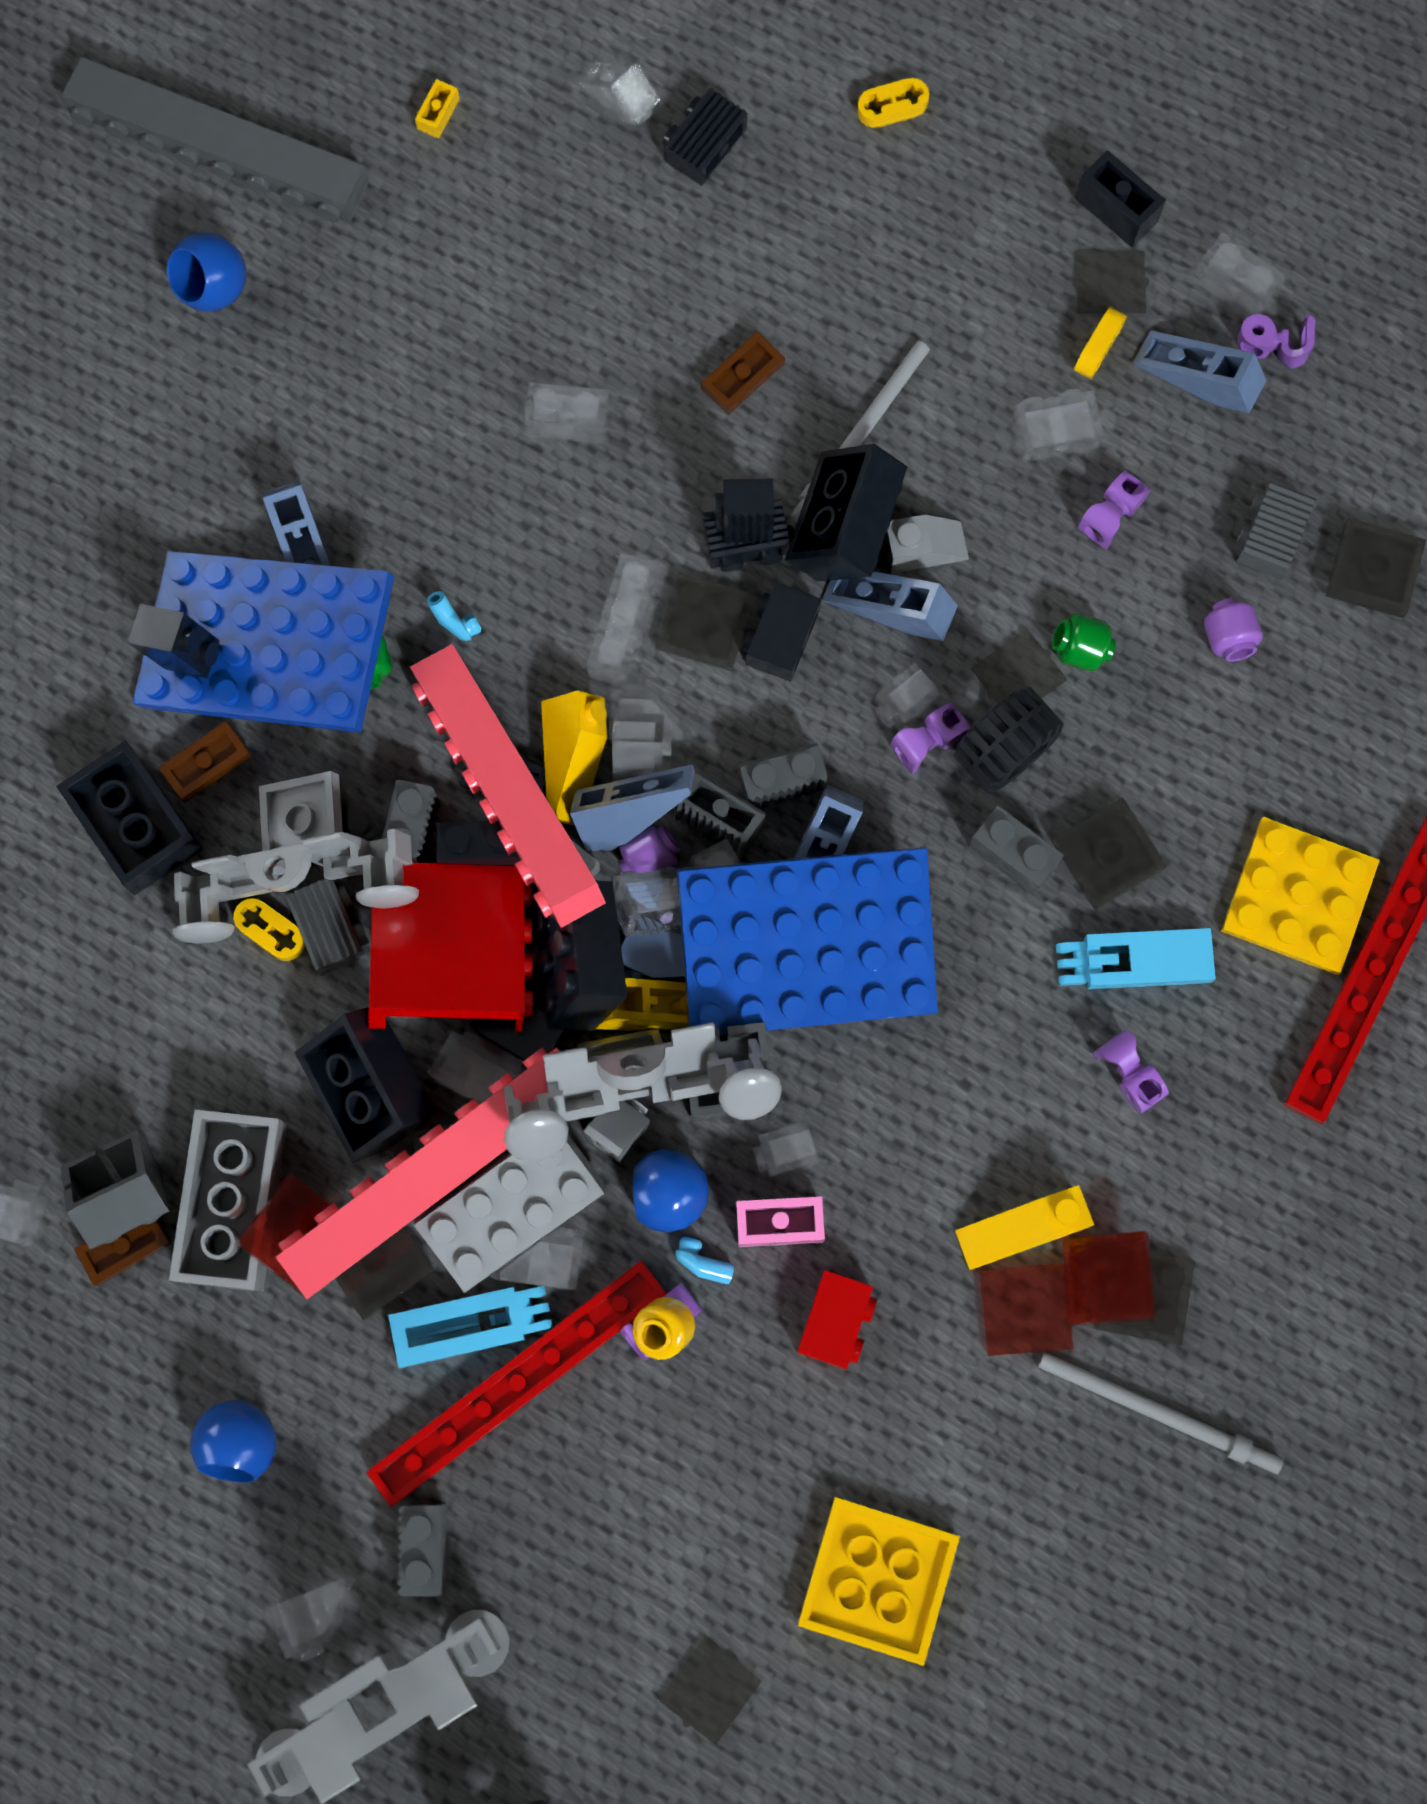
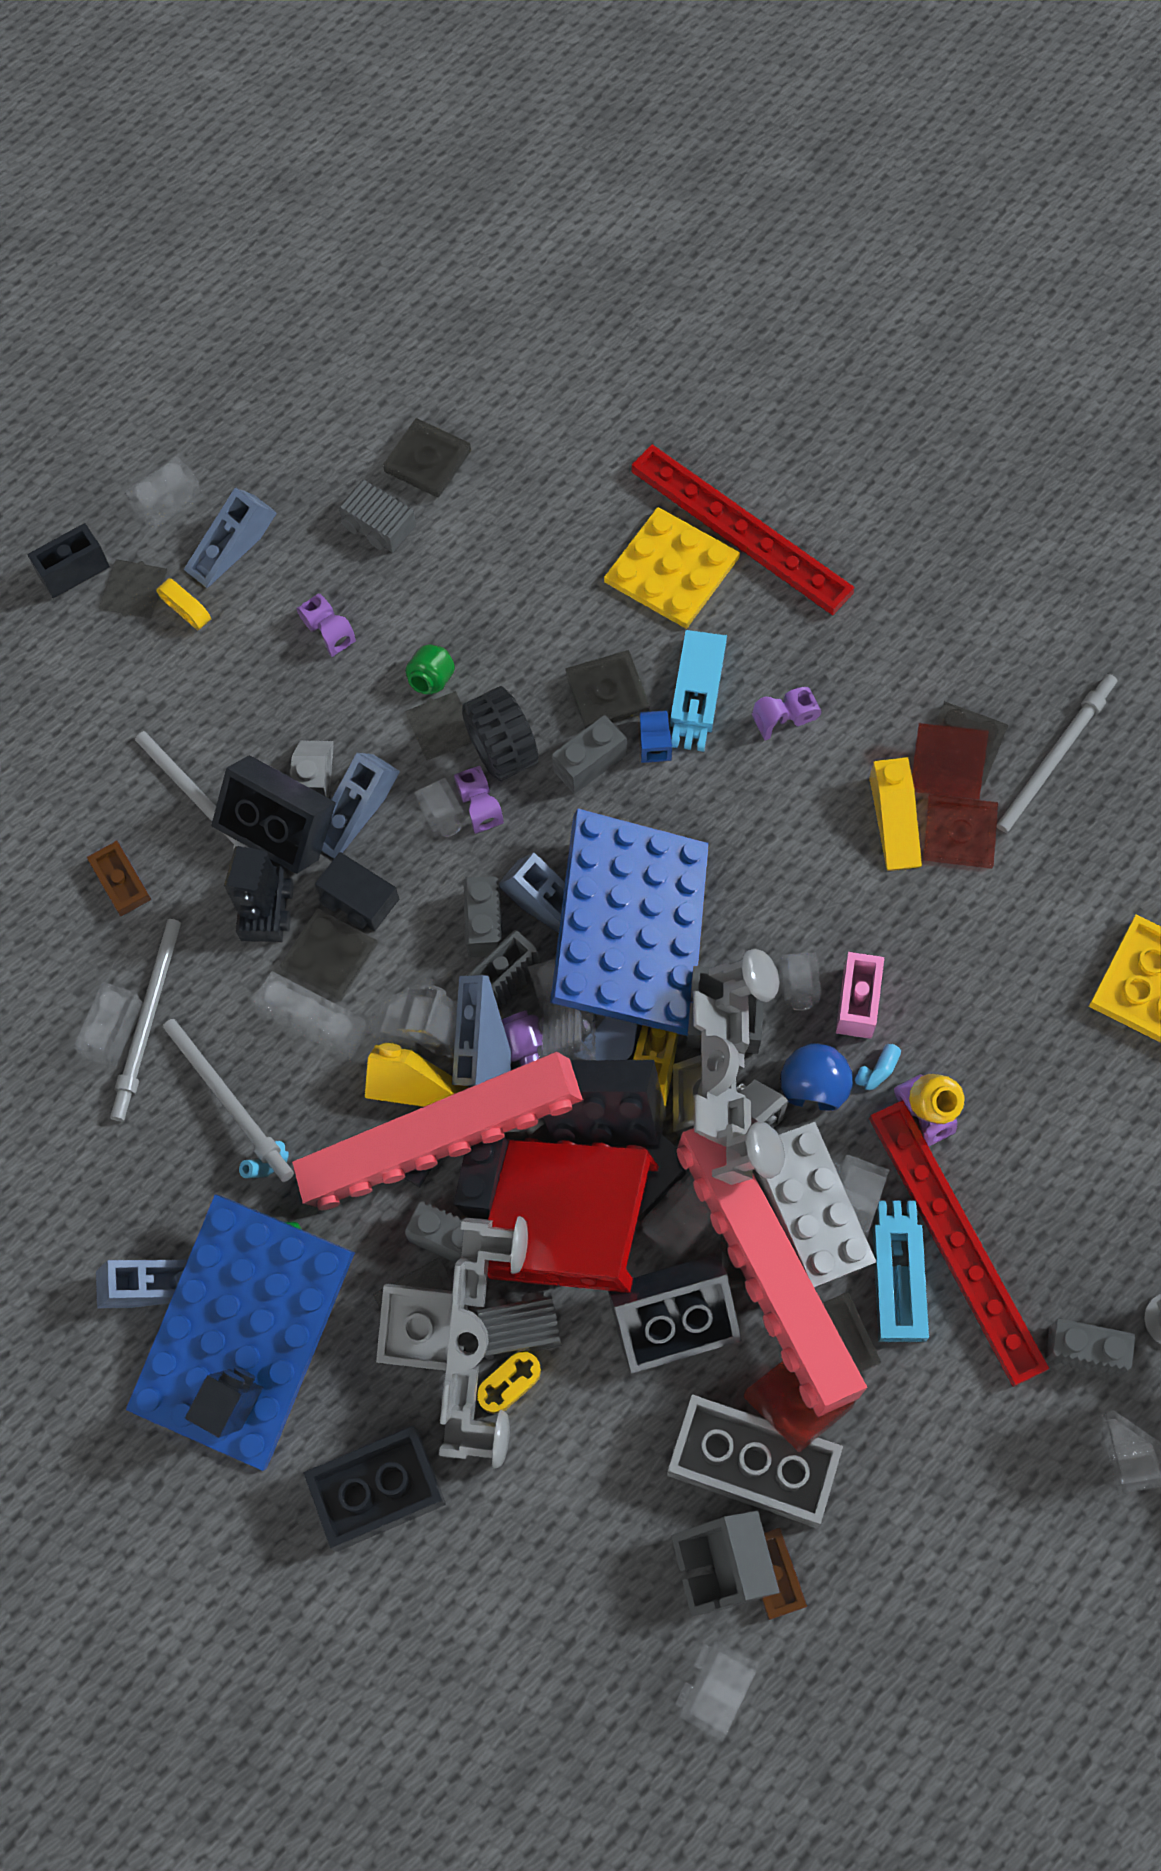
camera: 75 degrees left, 10 degrees down
reddish brown plate [158,721,252,803] -> none
blue helmet [190,1400,277,1483] -> none
red brick [797,1270,878,1370] -> none
clear brick [1012,389,1104,462] -> none
medium lavender head [1204,598,1263,662] -> none
medium lavender leg [1236,314,1316,368] -> none
none -> light grey bar [110,919,181,1122]
none -> light grey bar [163,1019,294,1182]
none -> blue leg [640,710,672,763]

